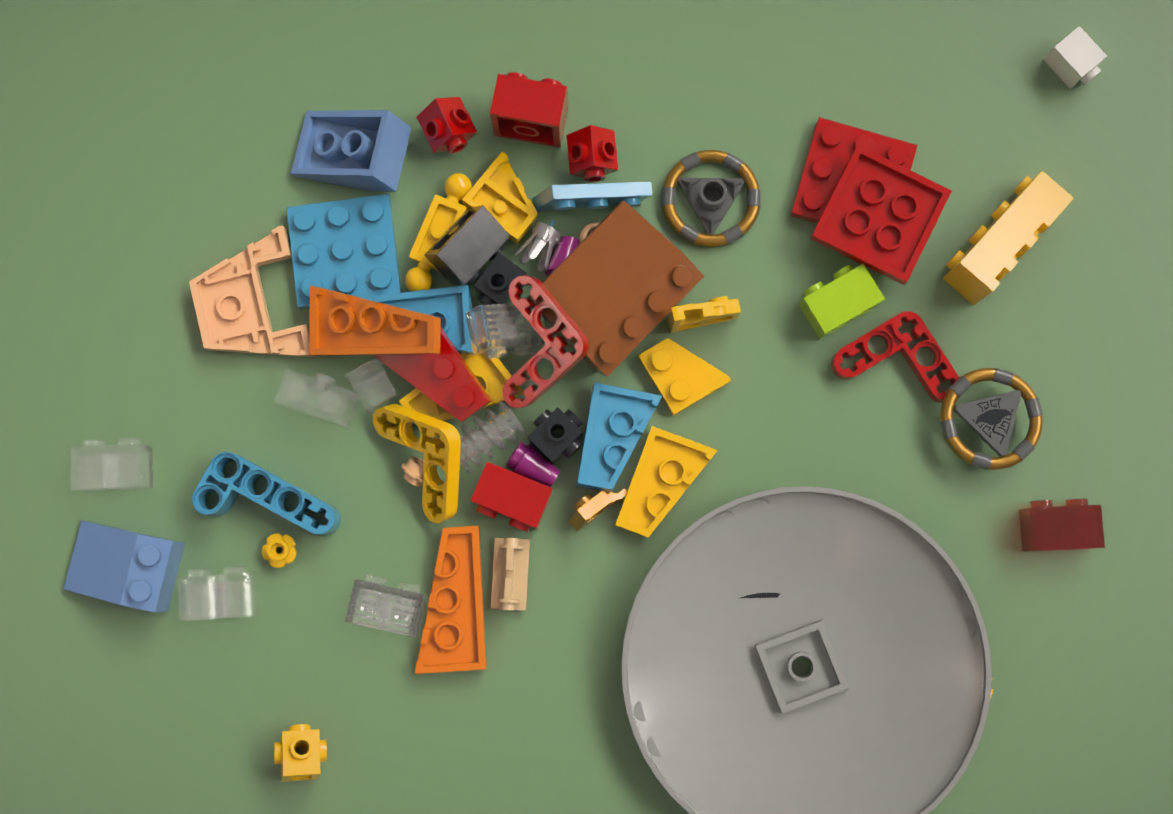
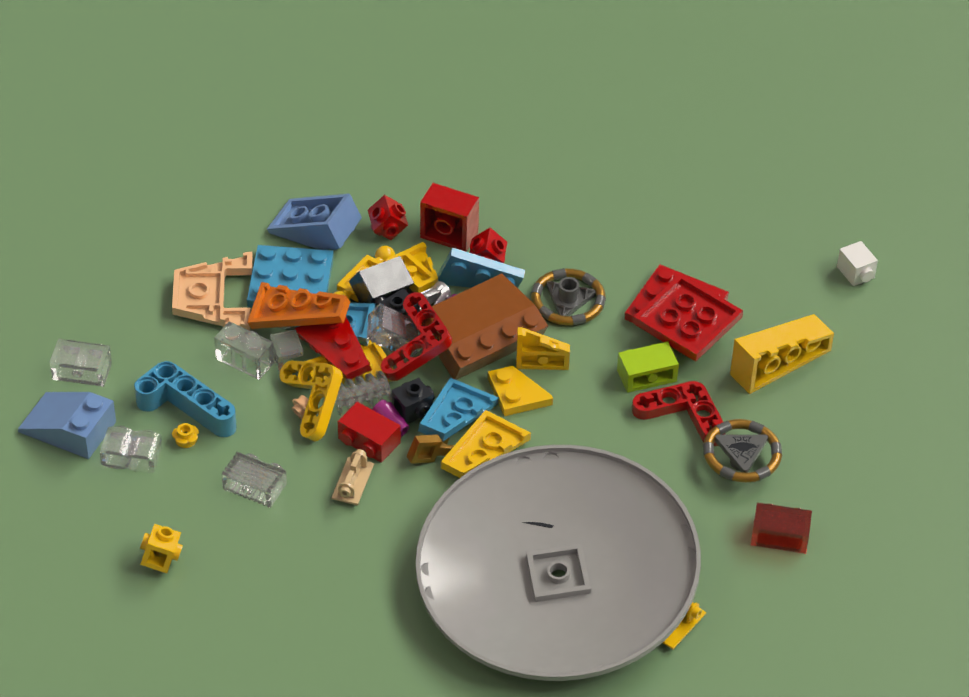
camera: 10 degrees right, 35 degrees down
orange wing [414,526,487,674] -> none

